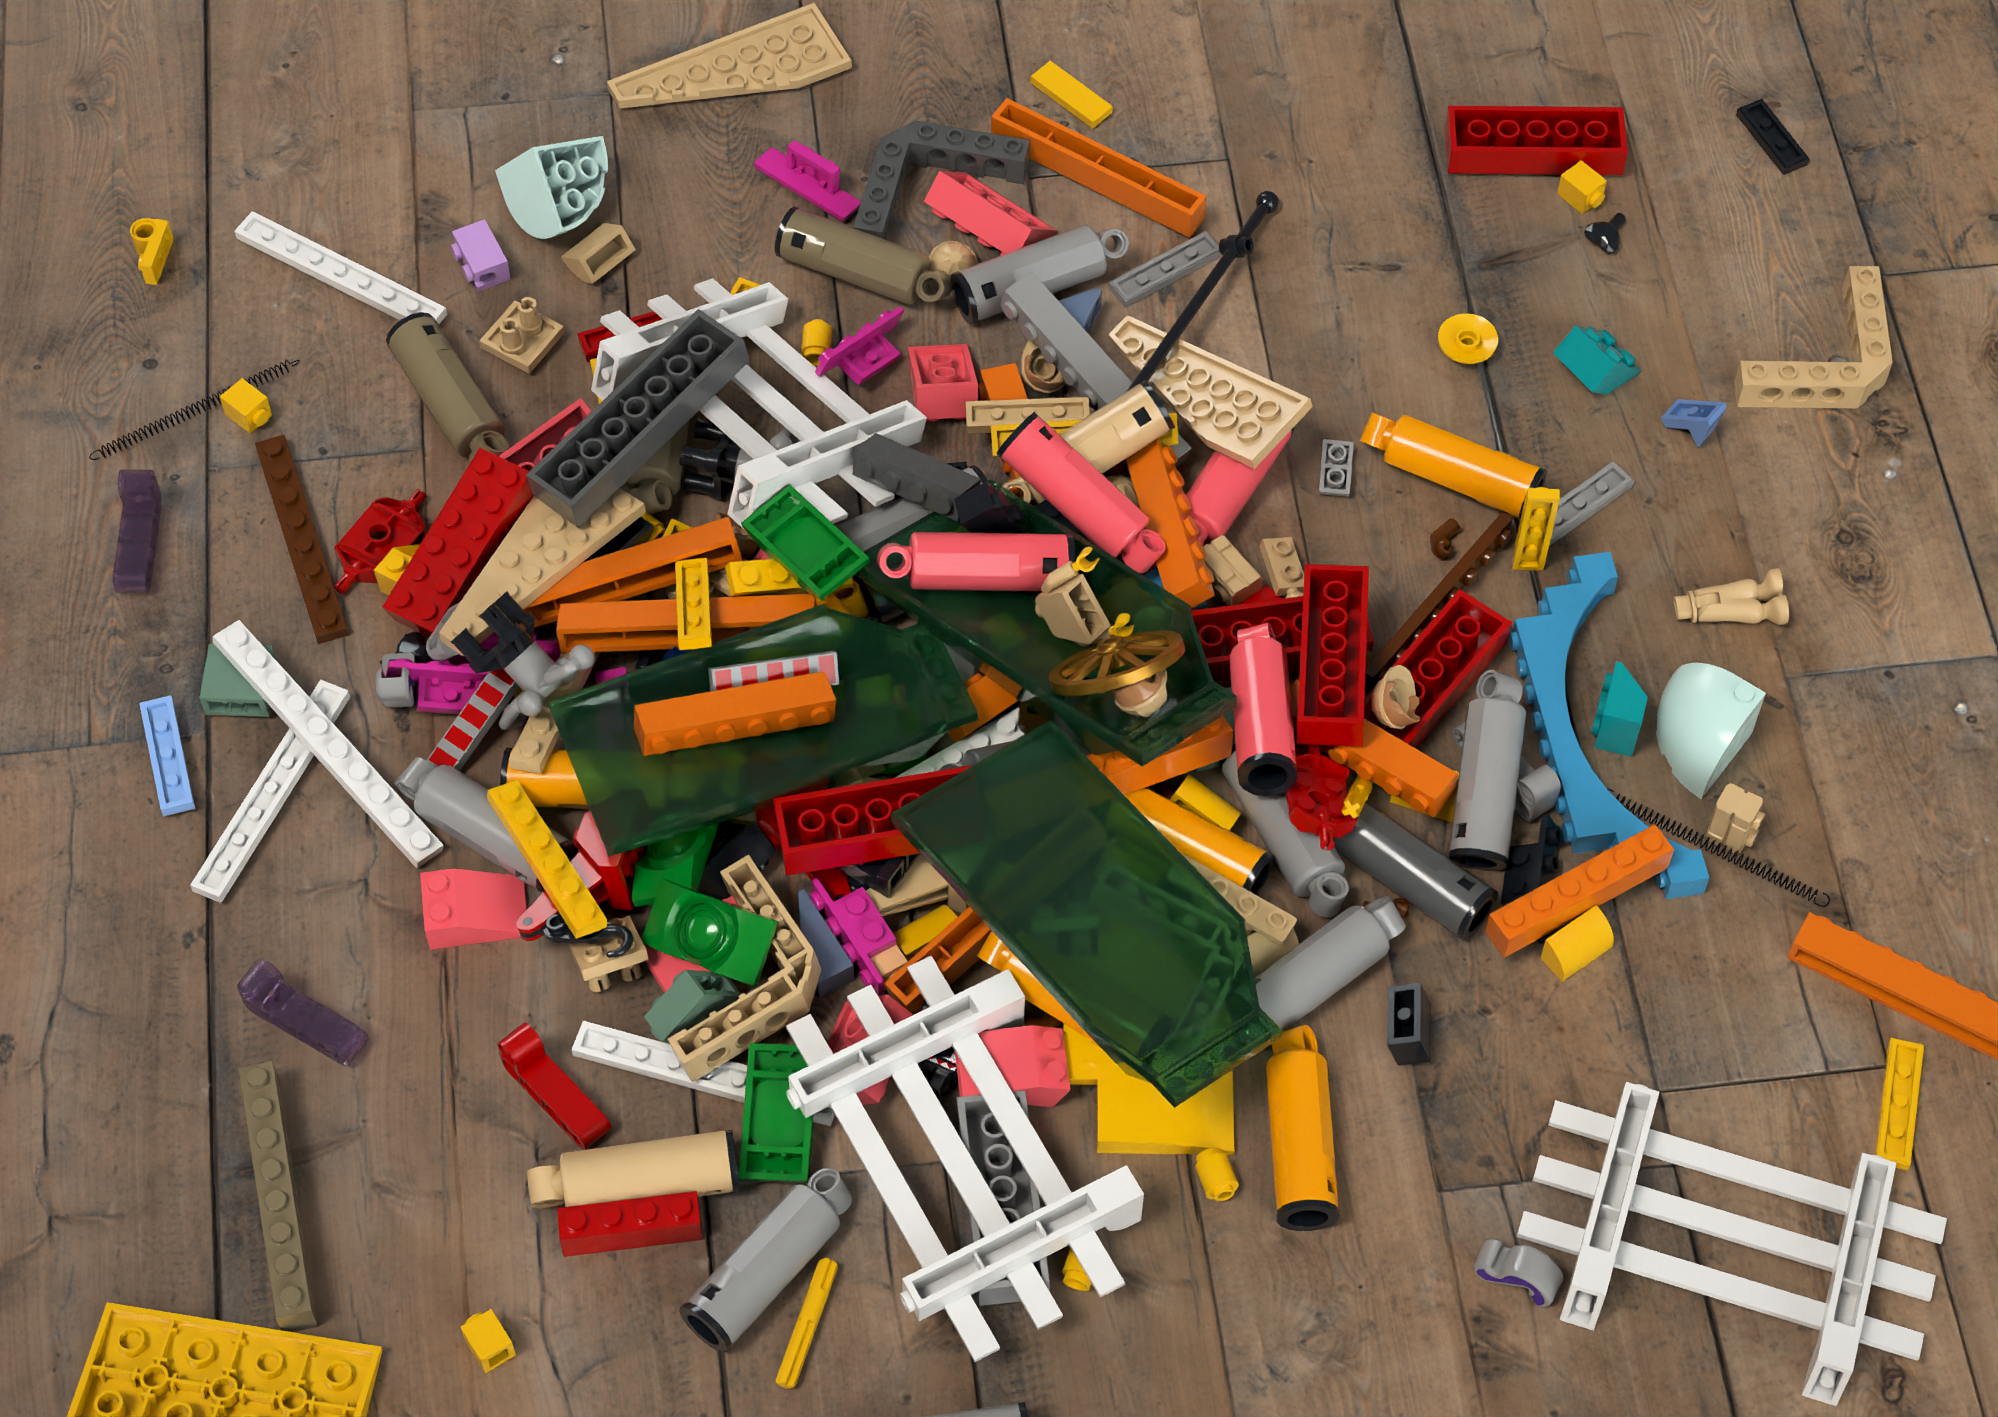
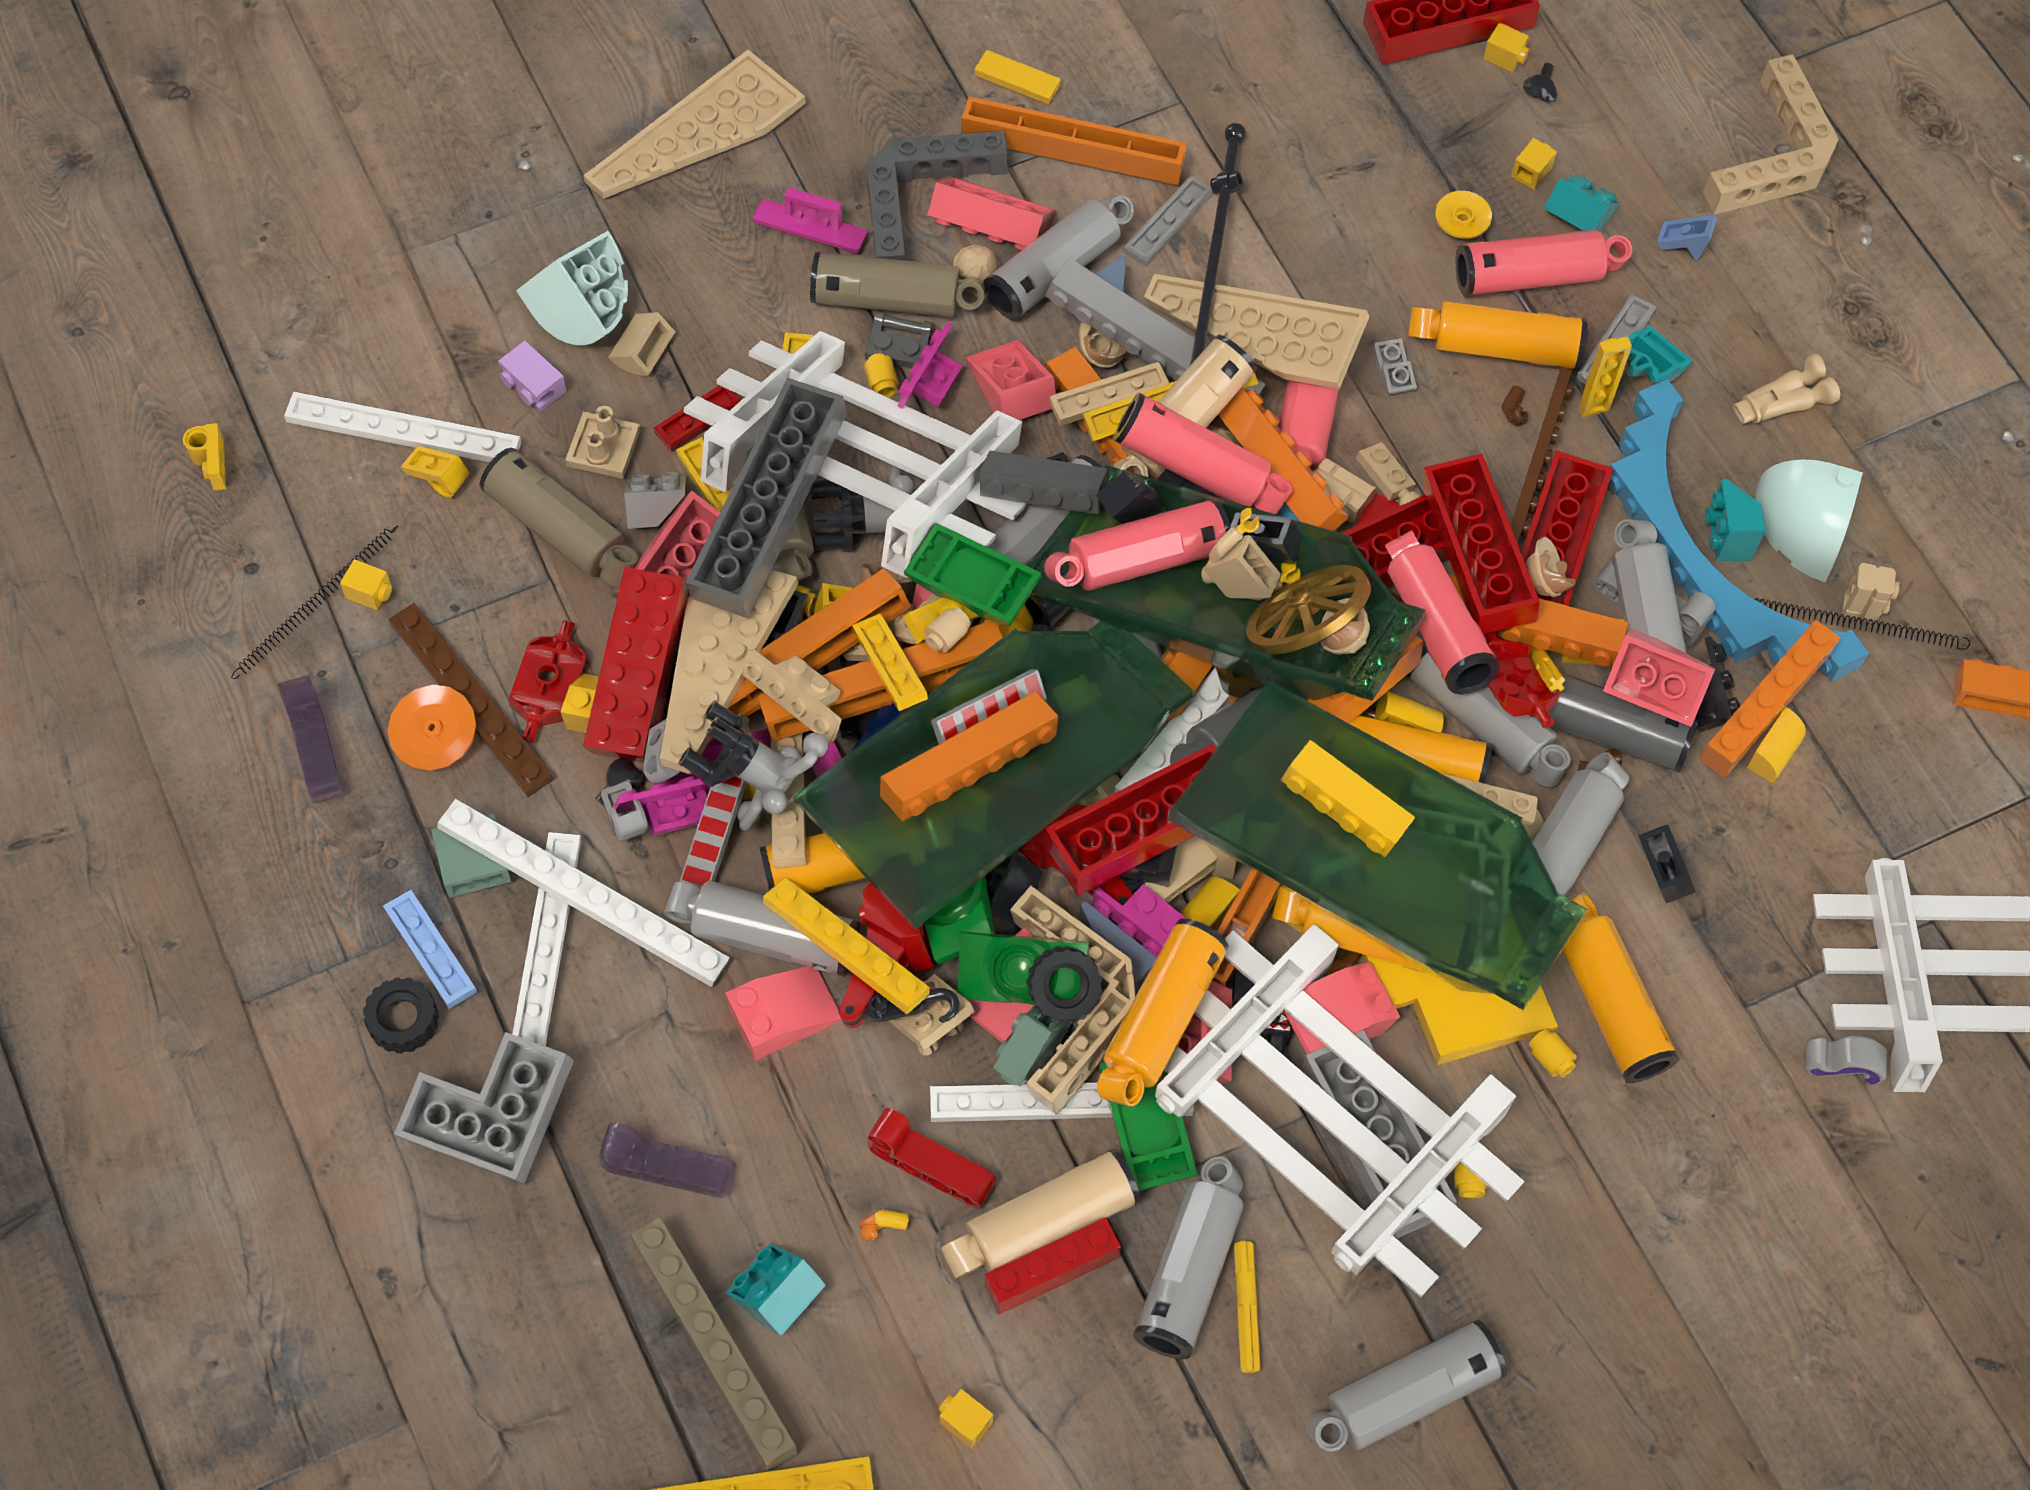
camera: 20 degrees left, 5 degrees up
none -> black tyre [363,977,439,1053]
none -> orange piece [387,685,477,771]
none -> light grey brick [394,1032,574,1184]
none -> yellow plate [401,445,470,498]
none -> light grey slope [624,472,687,529]
none -> teal slope [725,1243,826,1336]
none -> tan bracket [742,649,841,744]
none -> arm [859,1210,909,1241]
none -> dark grey plate [865,311,933,369]
none -> tan brick [924,607,971,653]
none -> black tyre [1026,946,1102,1022]
none -> light orange piece [1097,919,1229,1106]
none -> black brick [1230,512,1303,564]
none -> yellow brick [1281,740,1415,857]
none -> coral piece [1455,230,1632,296]
none -> yellow brick [1511,138,1557,190]
none -> coral slope [1603,628,1715,727]
none -> teal plate [1627,325,1693,383]

